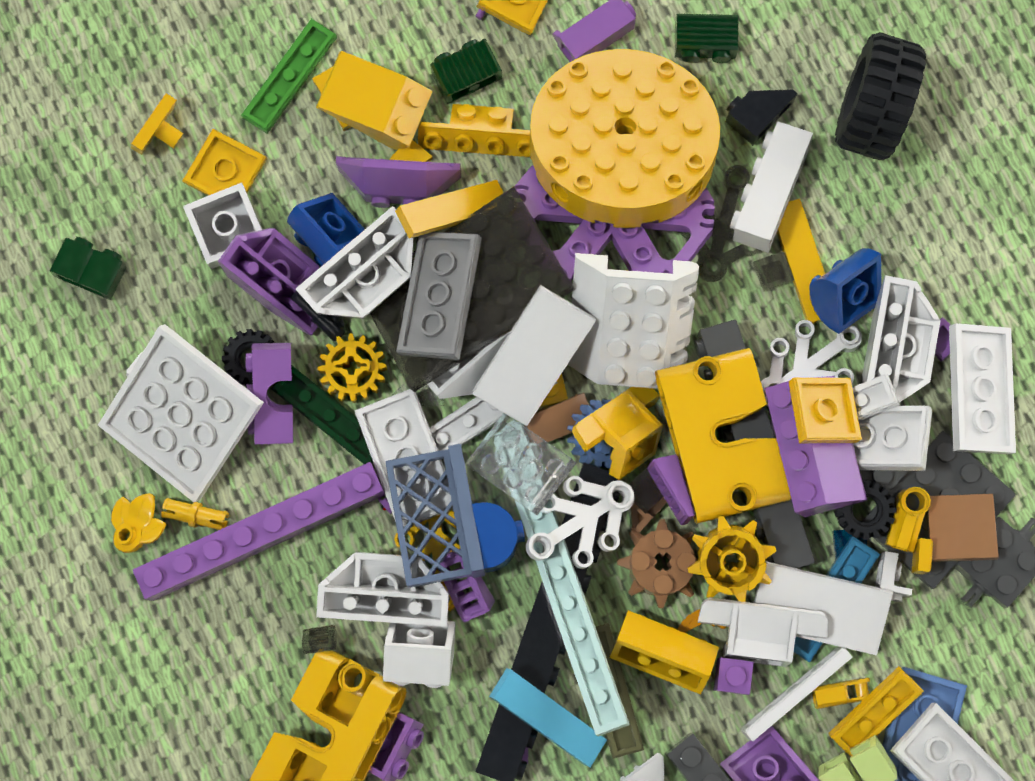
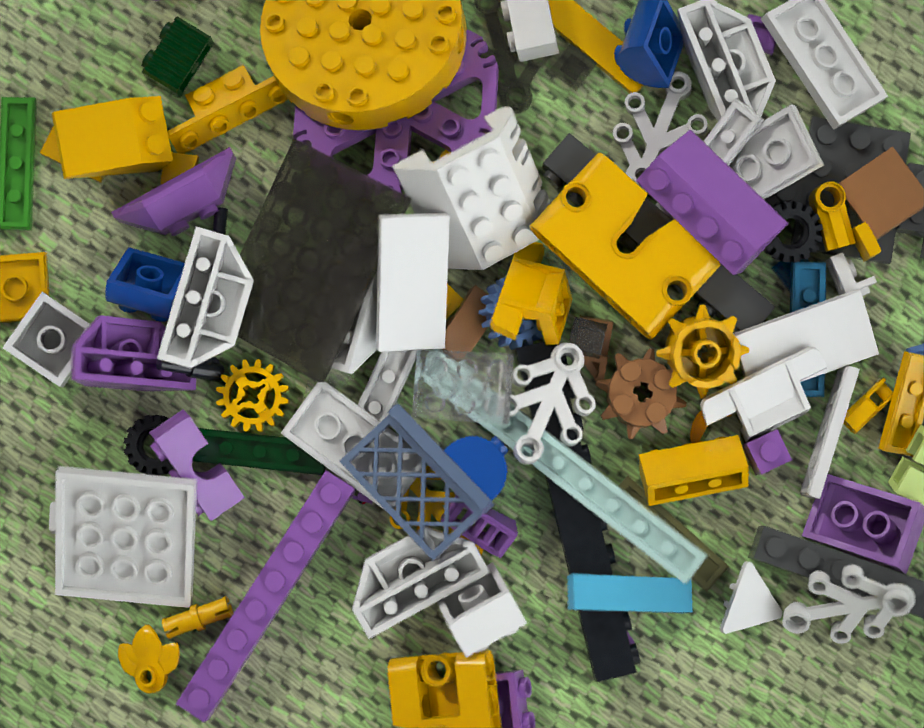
camera: 35 degrees left, 5 degrees up
clear smoke tile [302,625,337,655] -> none
yellow tile [395,180,510,239] -> none
light grey tile [396,232,482,360] -> none
medium lavender slope [647,454,695,525] -> none
yellow tile [788,377,862,444] -> none

